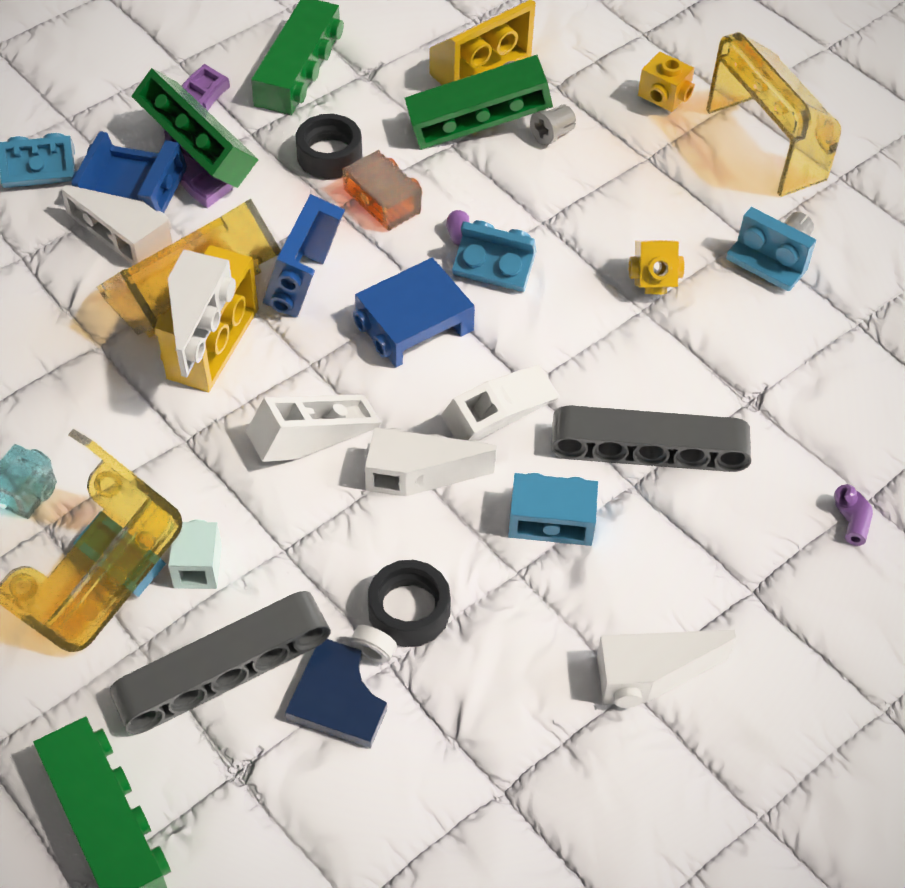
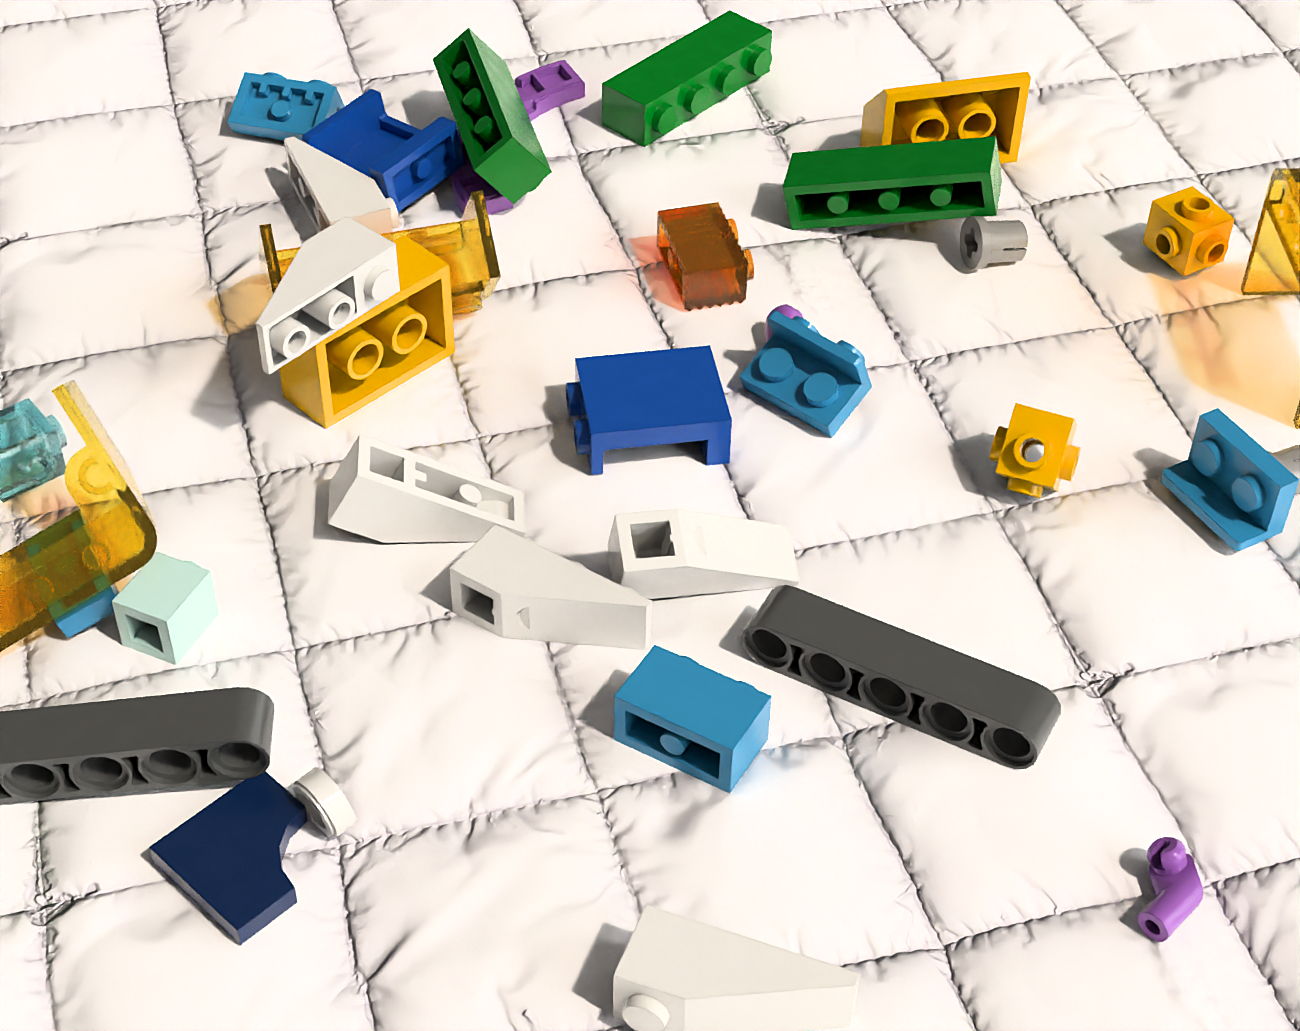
camera: 25 degrees right, 10 degrees down
blue panel [262,194,345,318] -> none
black tyre [295,113,363,179] -> none
black tyre [368,559,451,647] -> none

